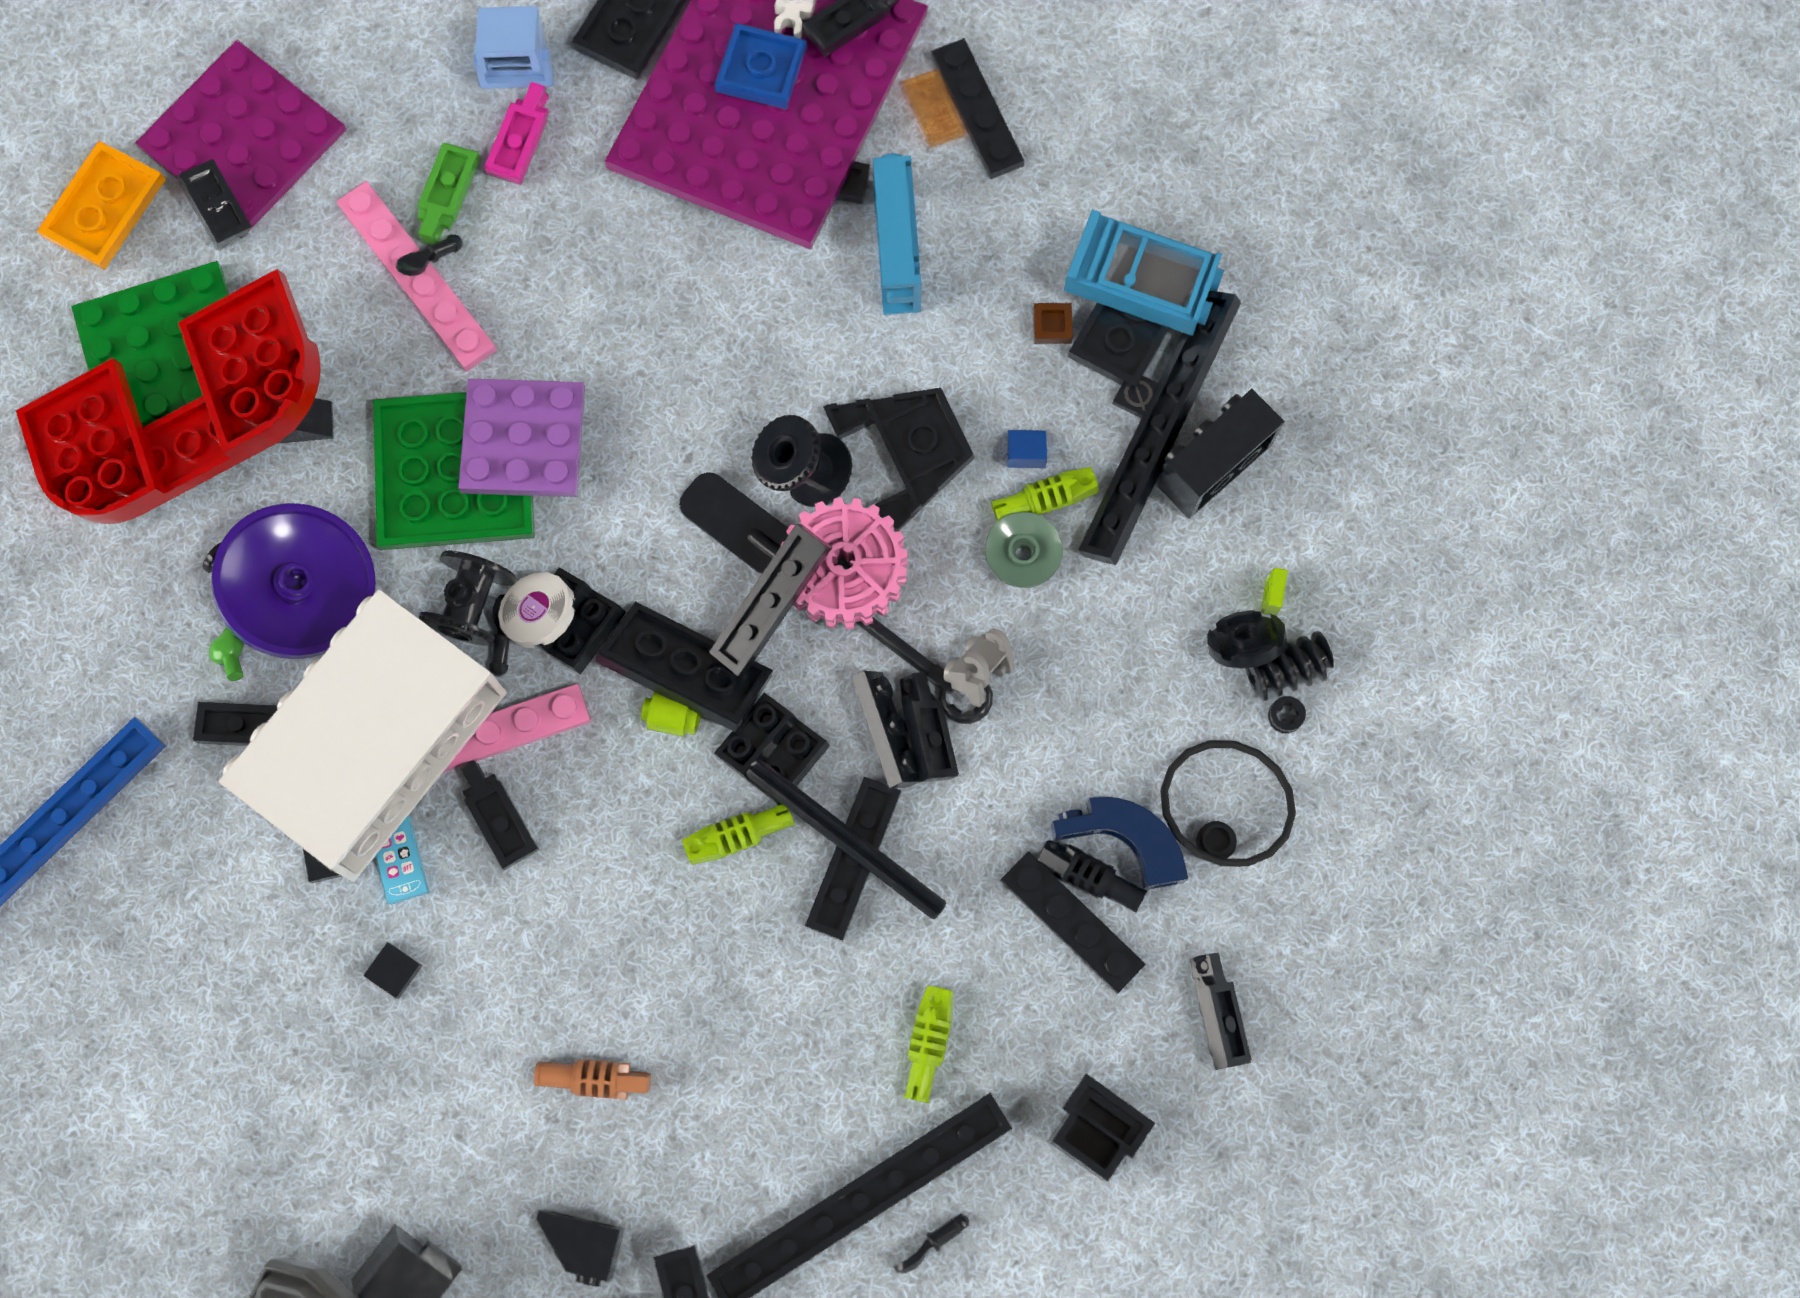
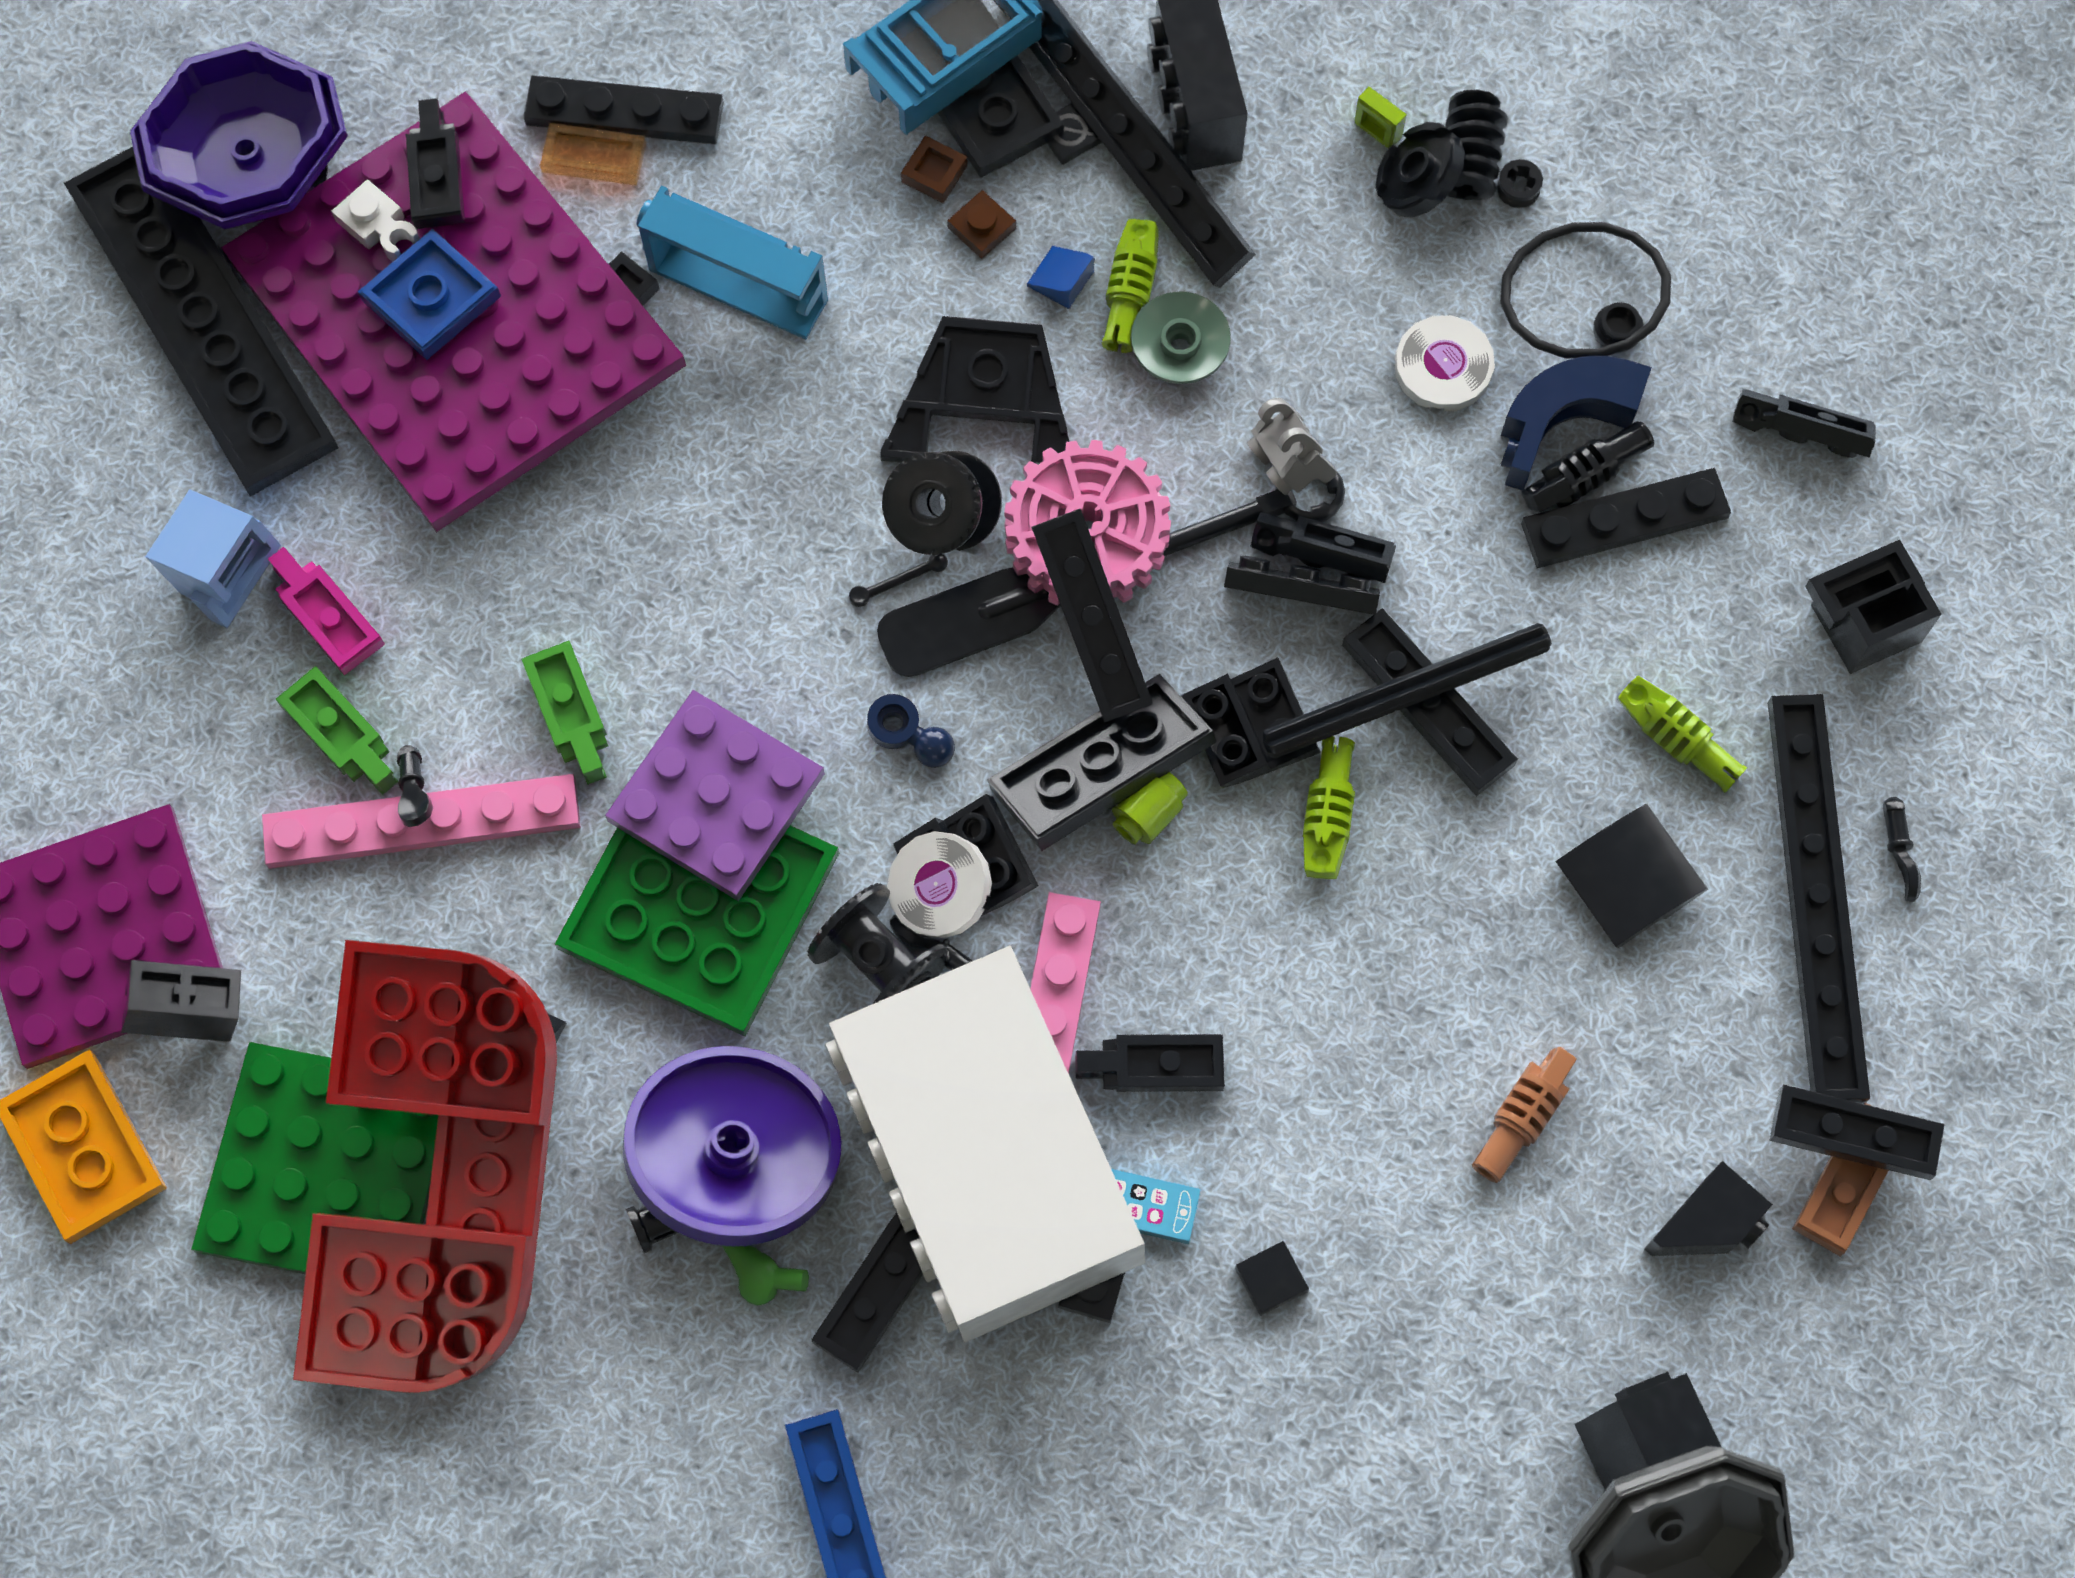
camera: 60 degrees left, 5 degrees down
none -> bright green hinge [521,640,608,785]
none -> black hinge [849,554,948,607]
none -> dark blue plate [867,694,955,768]
none -> reddish brown plate [947,190,1017,259]
none -> white tile [1395,315,1495,411]
none -> black slope [1555,804,1708,948]

